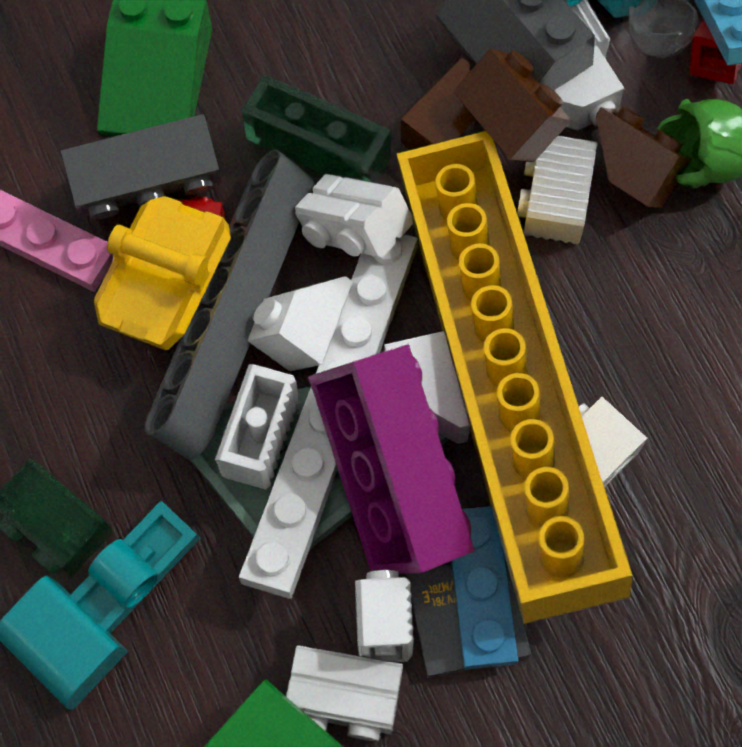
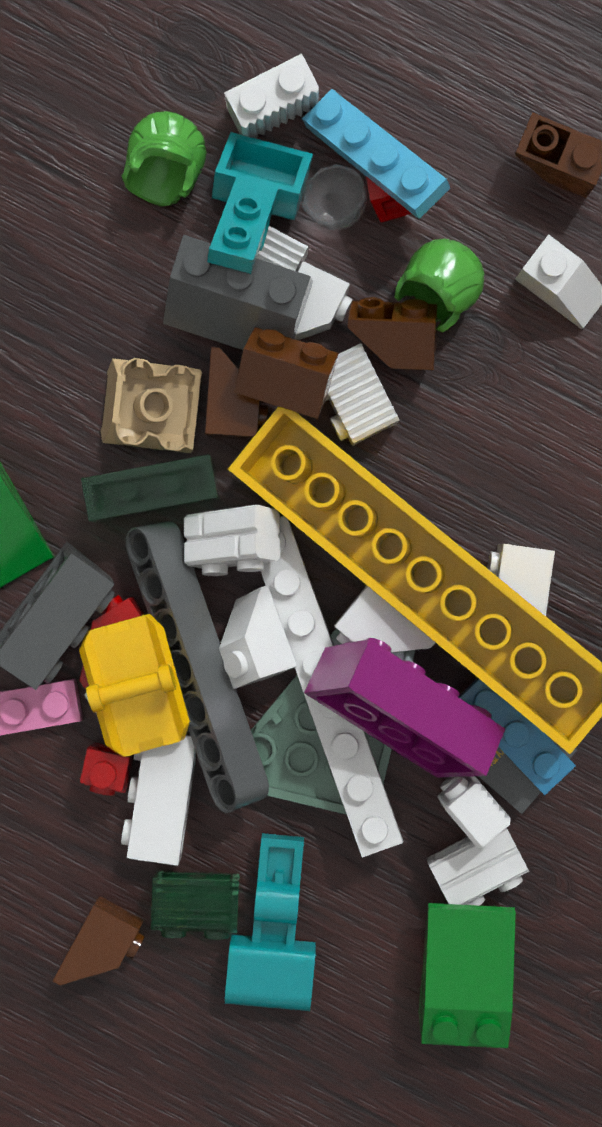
camera: 40 degrees left, 20 degrees up
white brick [215,364,300,489] -> none
none -> red brick [80,742,134,796]
none -> tan slope [100,358,202,453]
none -> white brick [121,731,197,866]

